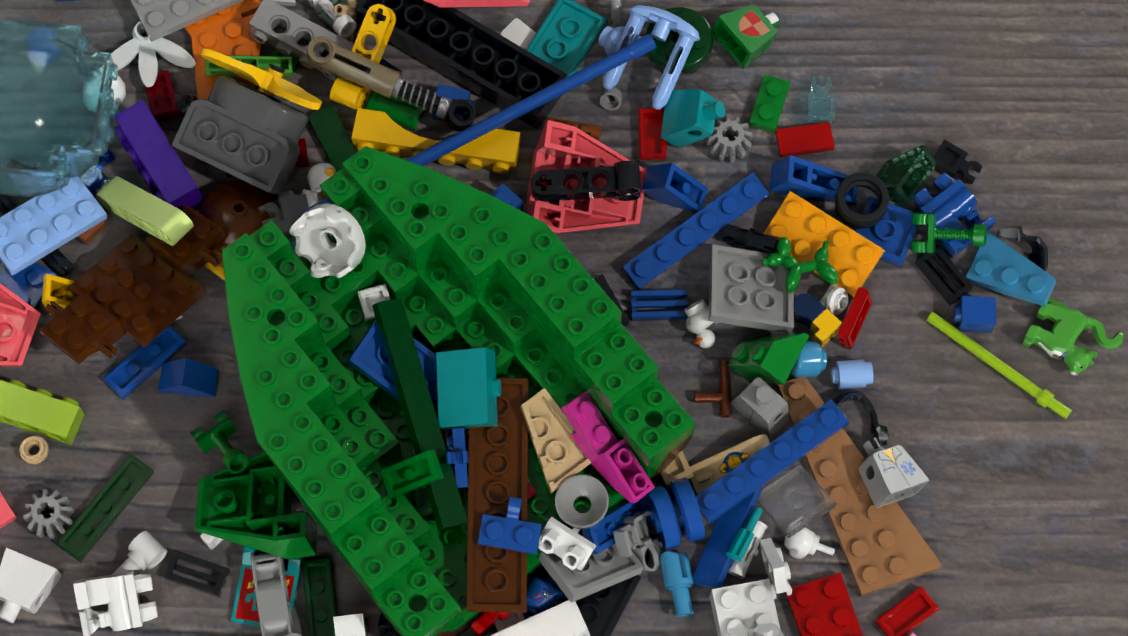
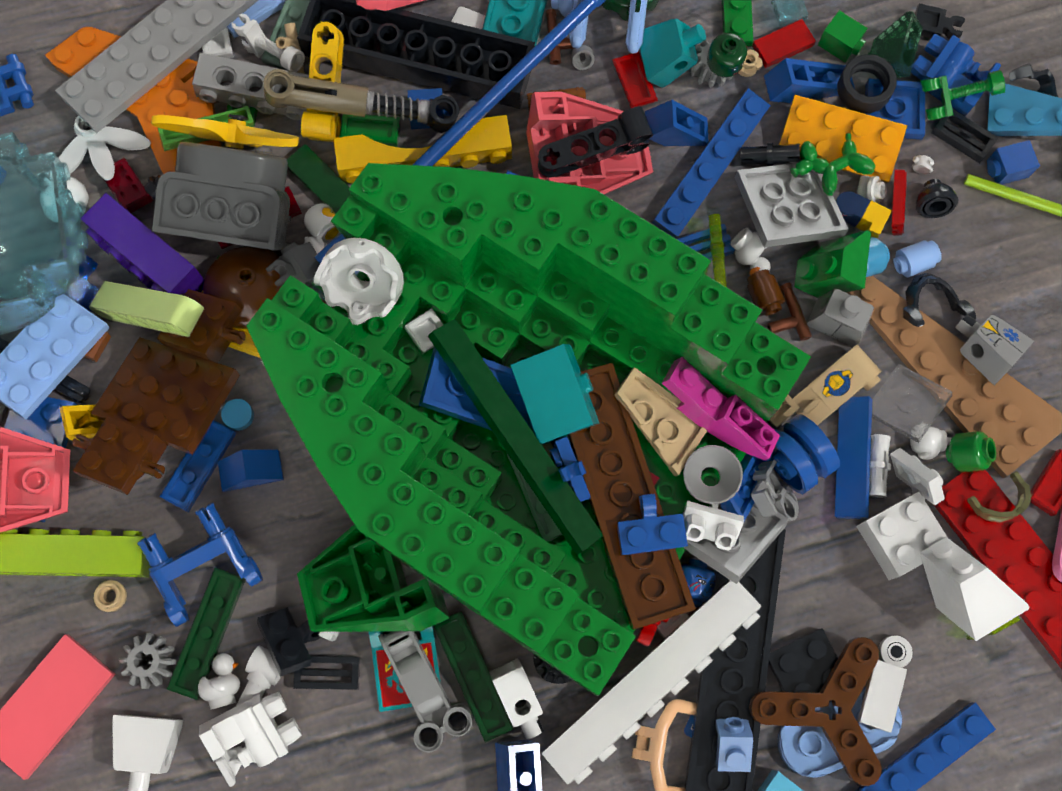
camera: 20 degrees left, 5 degrees up
green bar [190,411,249,474] -> none
green plate [380,450,444,499] -> none
dark azure arm [660,551,694,617] -> none
blue plate [696,399,849,525] -> none
teal axle [726,507,763,562] -> none
none -> blue connector [137,503,263,627]
none -> white animal [198,653,240,710]
none -> dark azure tile [221,399,254,431]
none -> black plate [257,607,322,677]
none -> copper piece [545,9,584,65]
none -> dark green head [707,33,747,77]
none -> clear neon green piece [708,214,727,287]
none -> tan plate [738,49,762,77]
none -> reddish brown brick [747,269,785,316]
none -> green brick [818,10,868,63]
none -> white piece [912,155,934,174]
none -> black brick [916,179,959,218]
none -> green head [946,431,996,472]
none -> olive helmet [967,471,1032,523]

